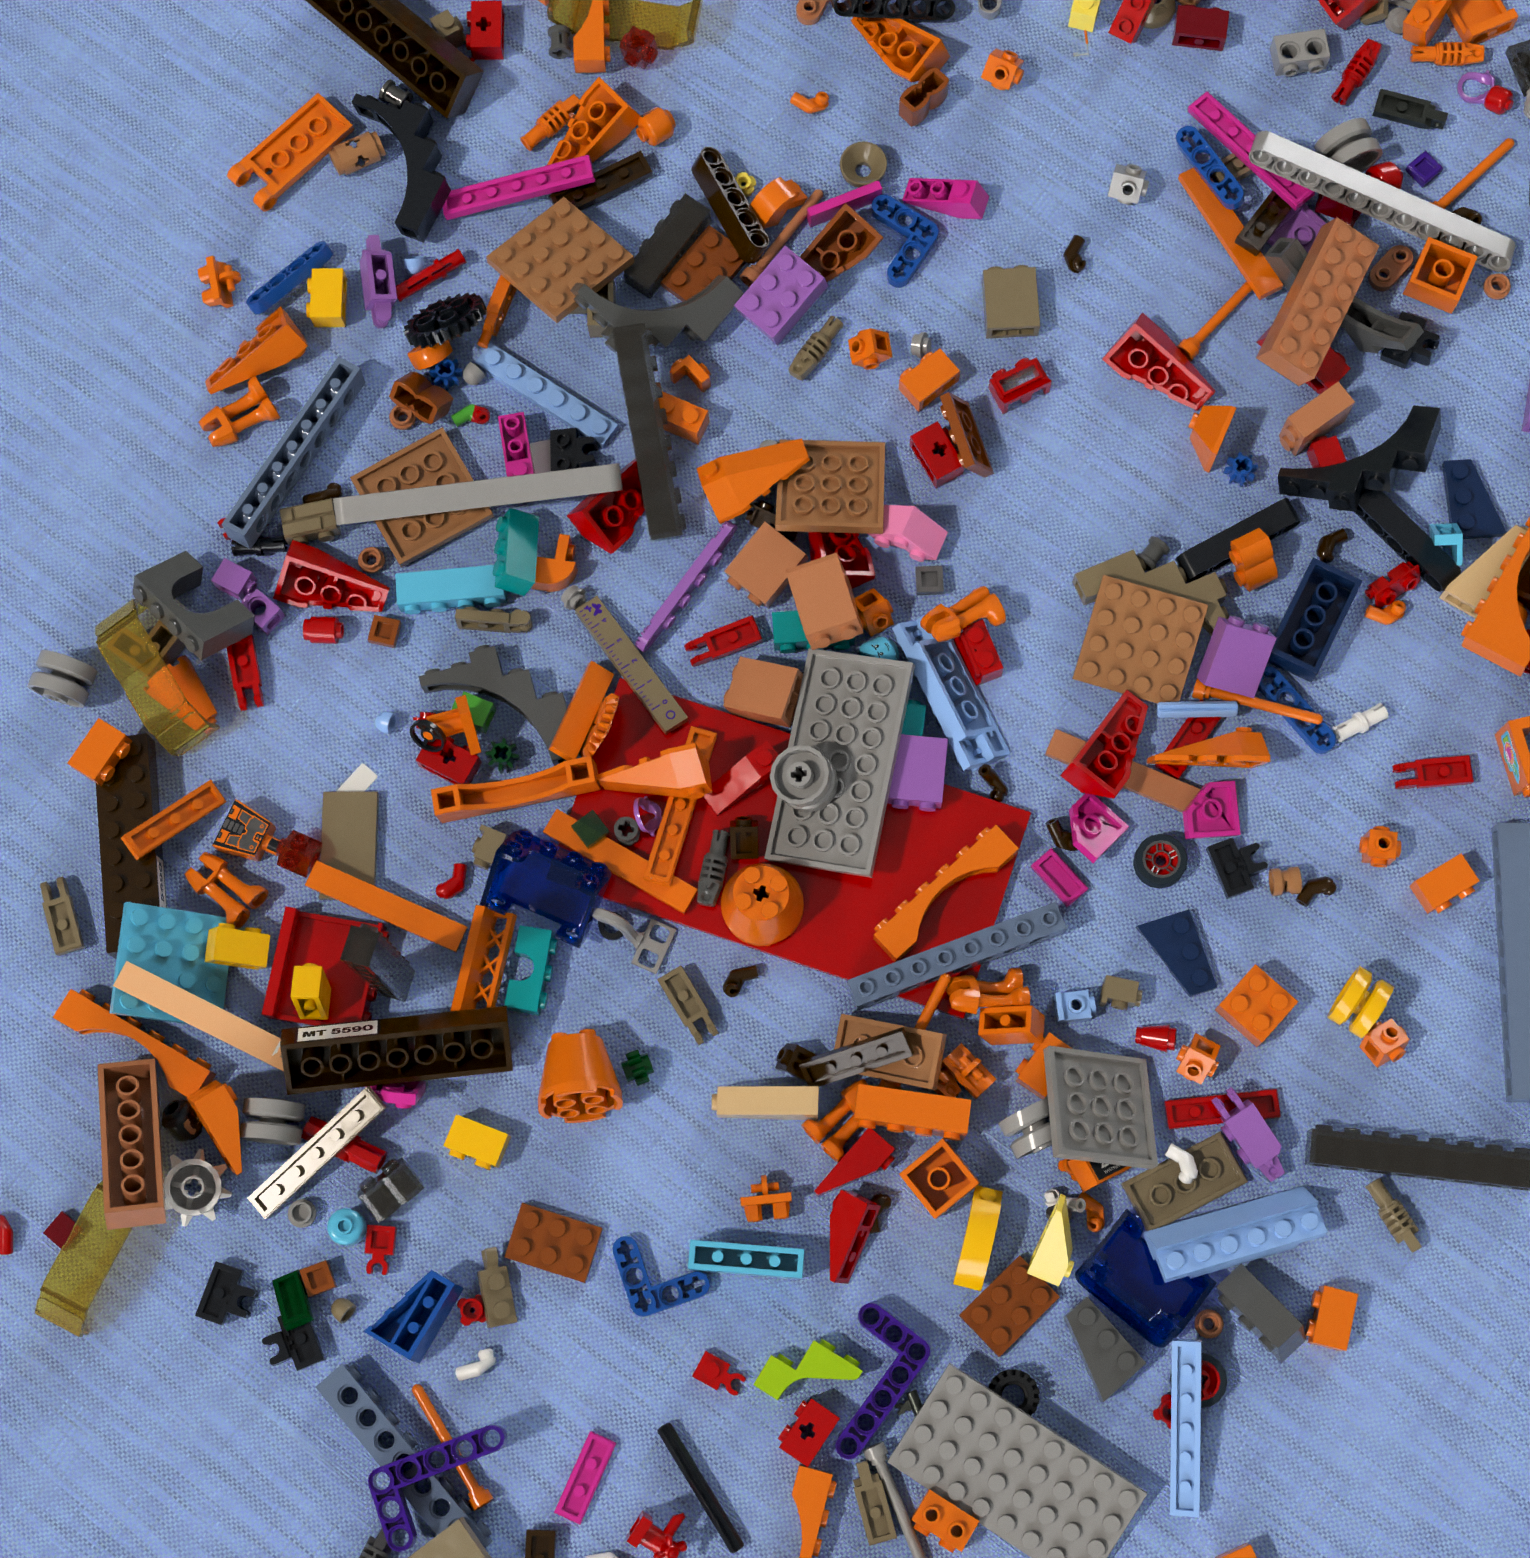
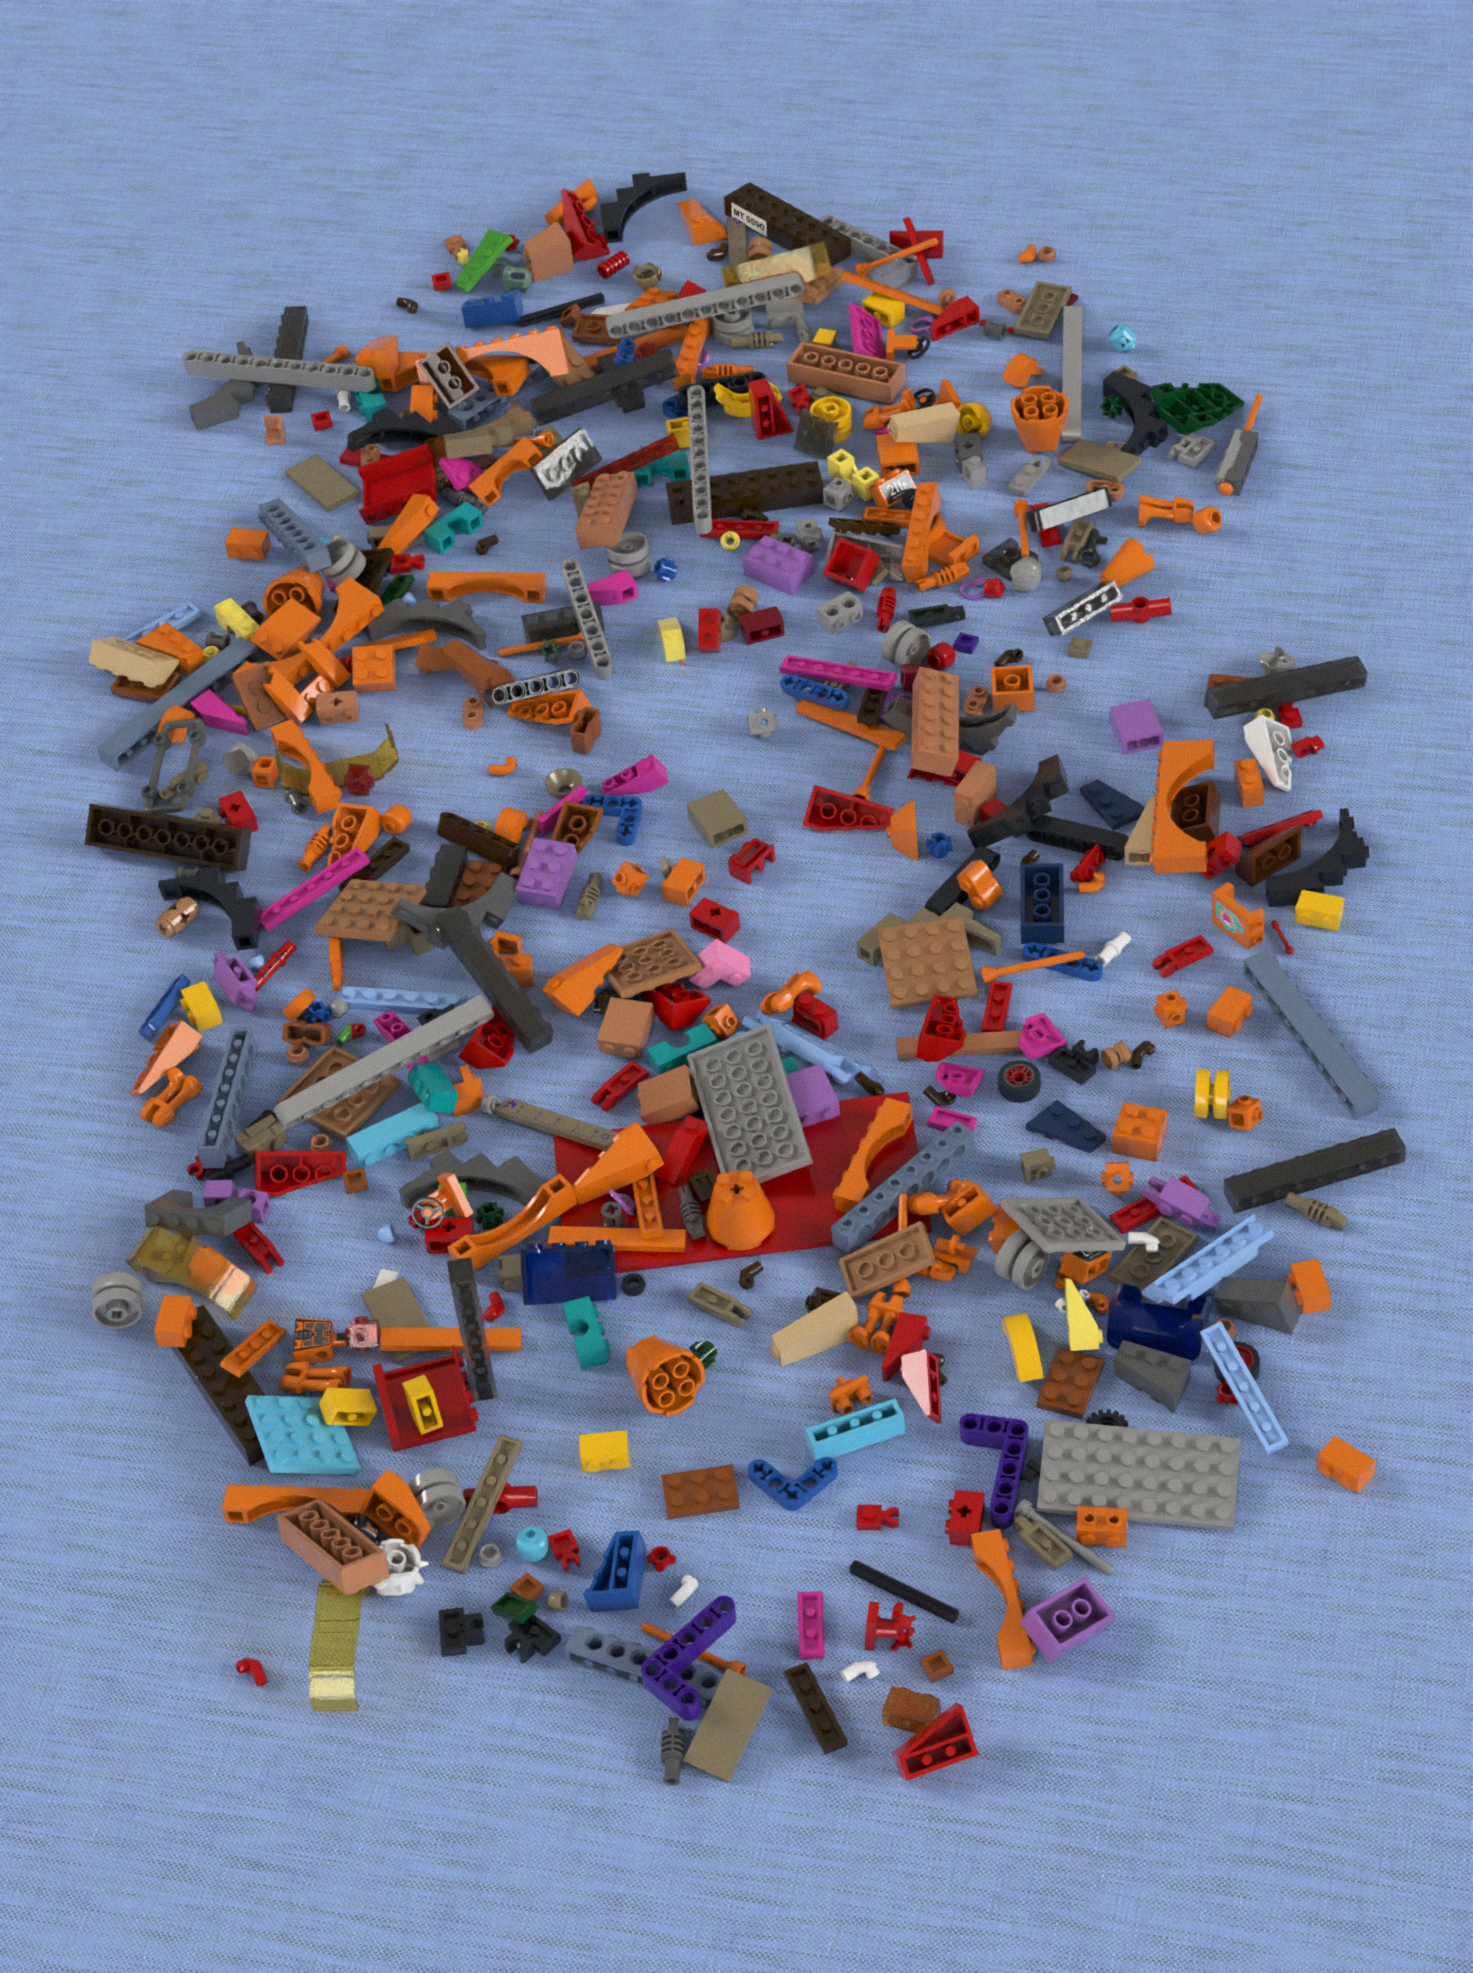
camera: 25 degrees left, 30 degrees down
dark tan hinge [40,876,85,956] -> none
dark red tile [43,1211,85,1251] -> none
light nougat tile [113,961,284,1072] -> none
orange hips [197,255,241,308] -> none
orange hinge [227,93,354,212] -> none
dark brown brick [280,1006,513,1095] -> none
red brick [303,616,344,644] -> none
clear smoke brick [357,1157,424,1223] -> none
dark pink plate [367,1081,426,1108] -> none
black gear [403,293,487,348] -> none
orange fence [450,905,517,1012] -> none
dark tan plate [477,1247,517,1329] -> none
orange tile [548,661,614,760] -> none
clear green tile [571,810,610,849] -> none
orange gear [580,693,619,757] -> none
light grey piece [592,908,676,974] -> none
medium lavender plate [635,521,737,653] -> none
lime arch [753,1339,863,1400] -> none
light grey wheel [770,745,838,813] -> none
nougat slope [785,553,864,650] -> none
plate [799,1027,914,1087] -> none
orange wedge [853,1084,971,1141] -> none
orange brick [899,1138,981,1219] -> none
flat silver plate [915,566,944,595] -> none
dark orange plate [940,392,994,478] -> none
orange brick [981,48,1024,90] -> none
light blue brick [1053,990,1096,1024] -> none
dark brown arm [1063,235,1086,273] -> none
red cone [1135,1025,1177,1053] -> none
dark grey bush [1137,536,1170,571] -> none
orange wedge [1147,727,1270,768] -> none
light blue axle [1156,701,1238,718] -> none
medium lavender brick [1197,616,1277,698] -> none
light grey beam [1249,131,1516,272] -> none
black plate [1380,311,1440,369] -> none
medium azure panel [1429,523,1463,566] -> none
orange piece [1430,138,1514,209] -> none

